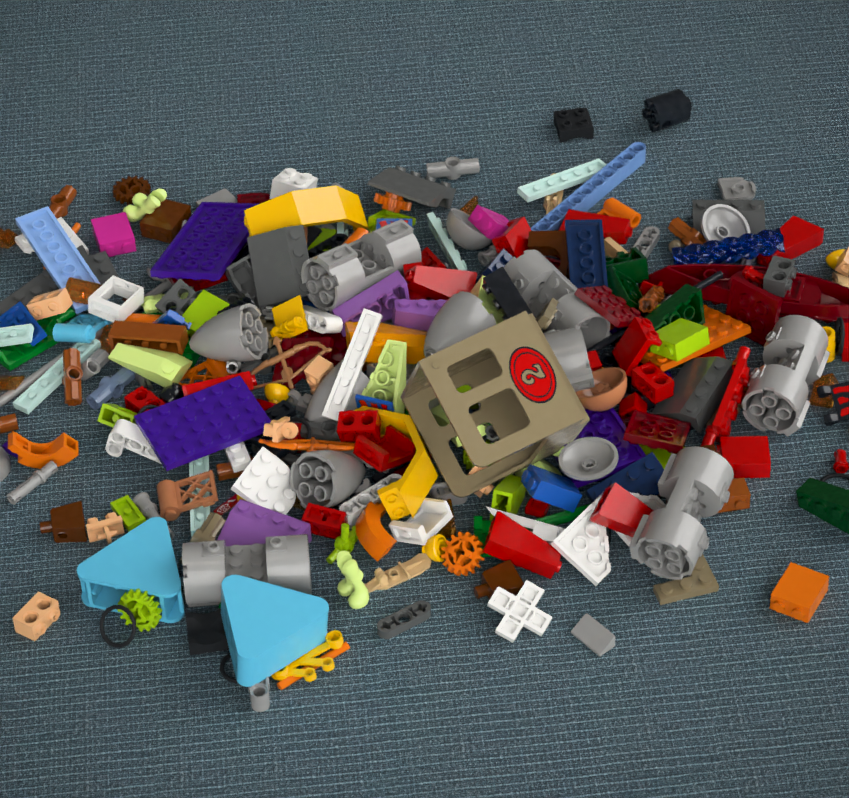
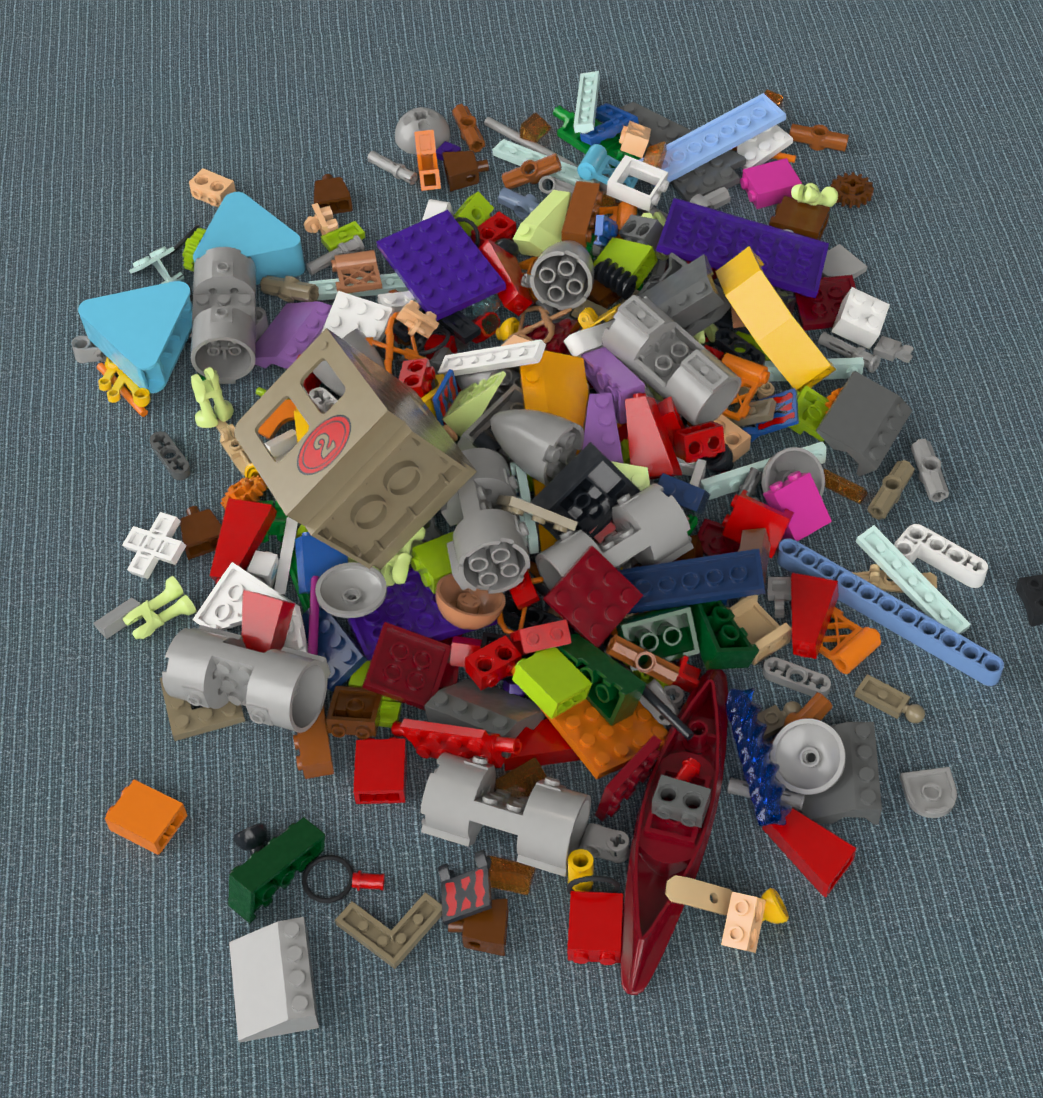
camera: 90 degrees right, 10 degrees up
none -> yellowish green piece [123,576,197,639]
none -> light aqua plate [129,246,185,284]
none -> black brick [233,823,267,855]
none -> magenta bar [308,576,319,655]
none -> reddish brown torso [442,151,489,191]
none -> light grey piece [690,187,731,210]
none -> dark grey pin [731,467,762,509]
none -> dark tan plate [855,674,925,723]
none -> dark tan piece [868,460,915,520]
none -> light grey plate [873,336,914,363]
none -> white beam [894,524,988,588]

